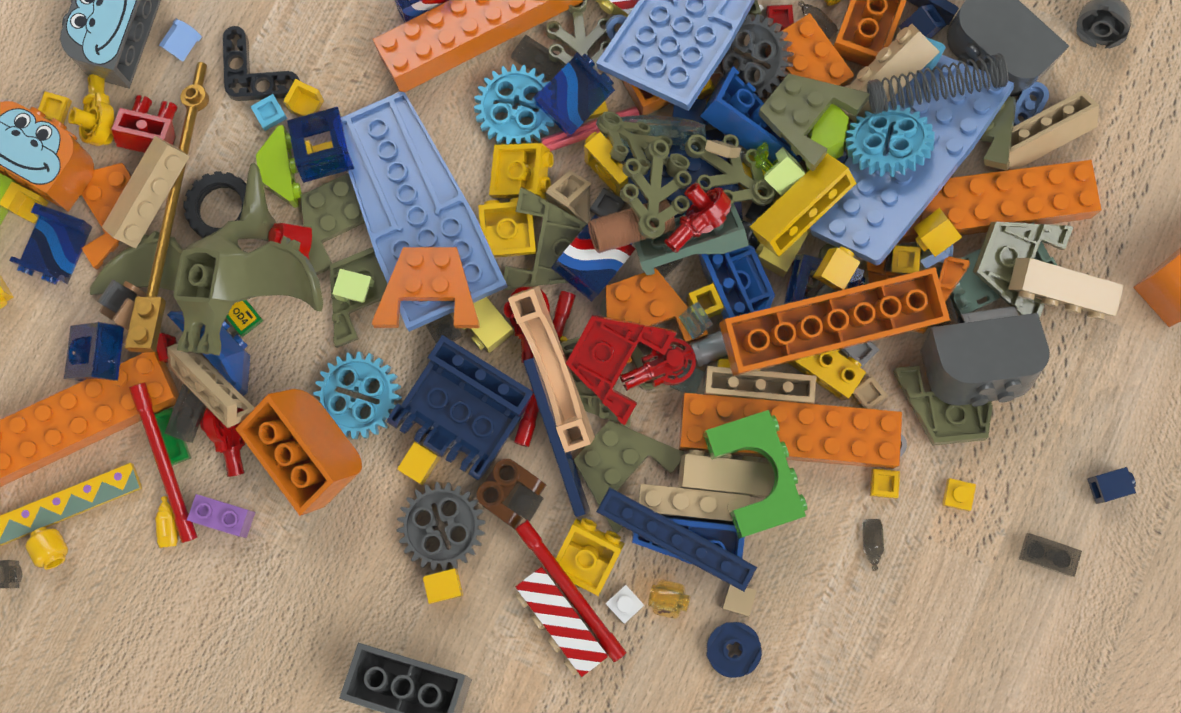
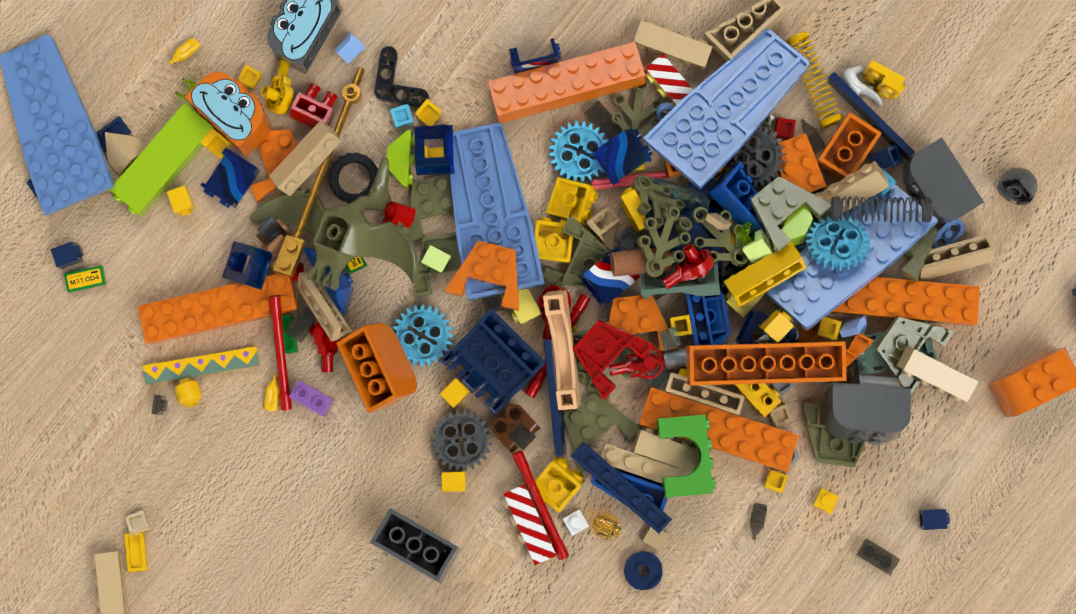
camera: 15 degrees right, 5 degrees up
yellow brick [913,208,962,257] -> none

